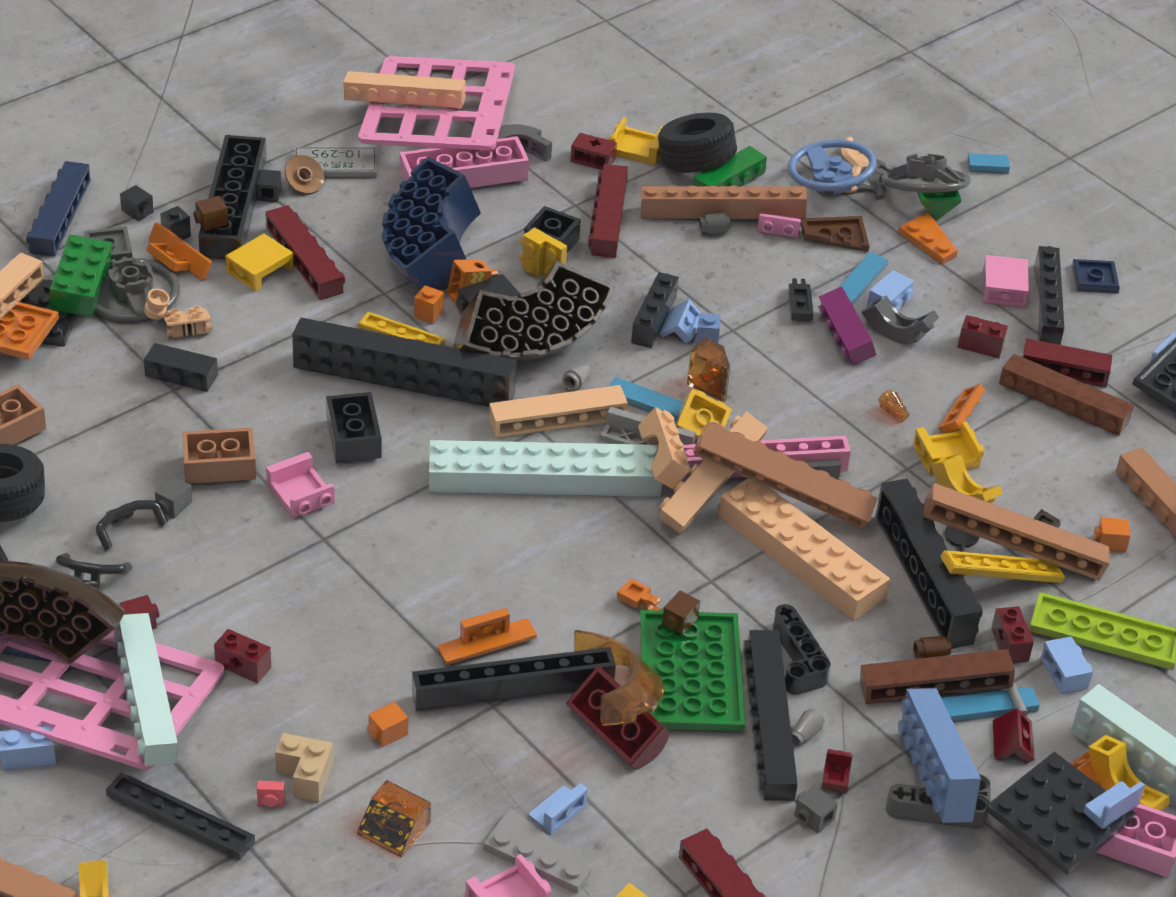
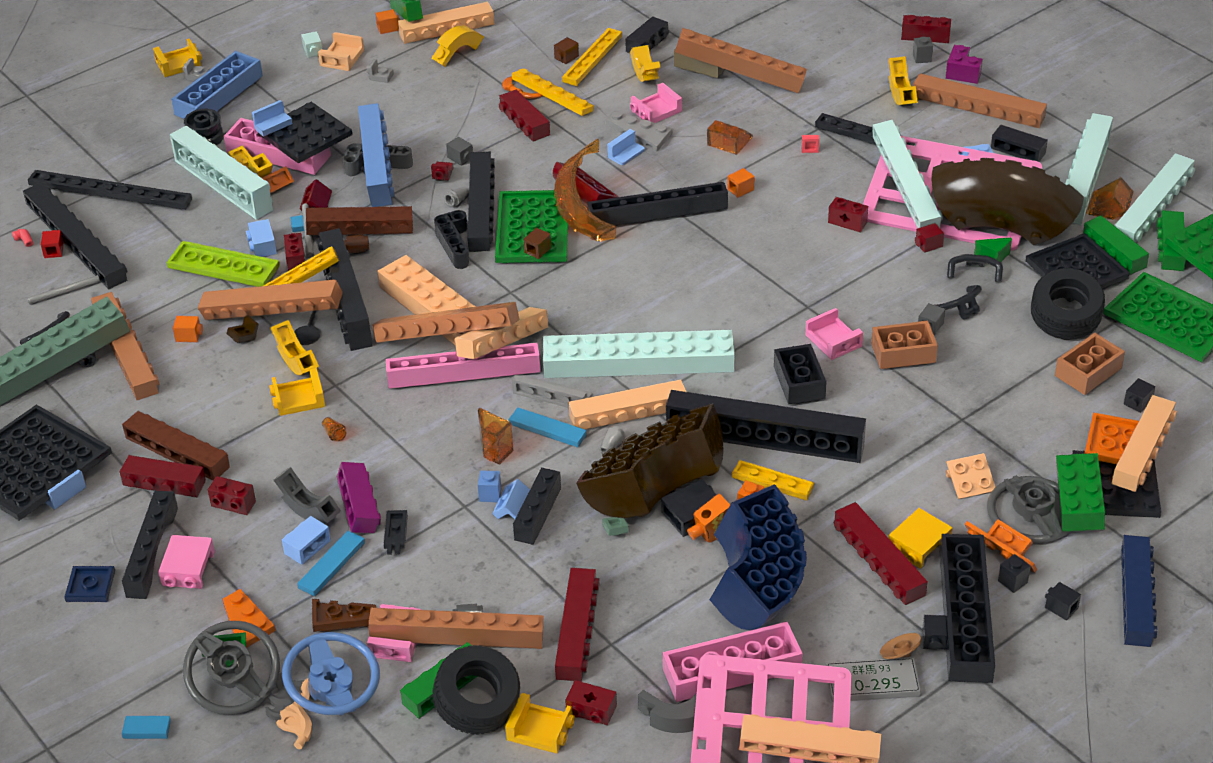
camera: 175 degrees left, 0 degrees up
dark grey plate [84,226,133,261] -> none
light nougat wheel [144,289,170,320] -> none
black brick [144,343,218,392] -> none
reddish brown brick [193,196,228,231] -> none
tan brick [275,733,334,802] -> none
orange bracket [438,608,537,665] -> none
yellow plate [519,228,567,277] -> none
black brick [524,206,581,253] -> none
orange plate [617,578,661,611] -> none
light nougat arch [638,407,690,489] -> none
yellow plate [675,388,732,440] -> none
orange plate [938,383,985,434] -> none

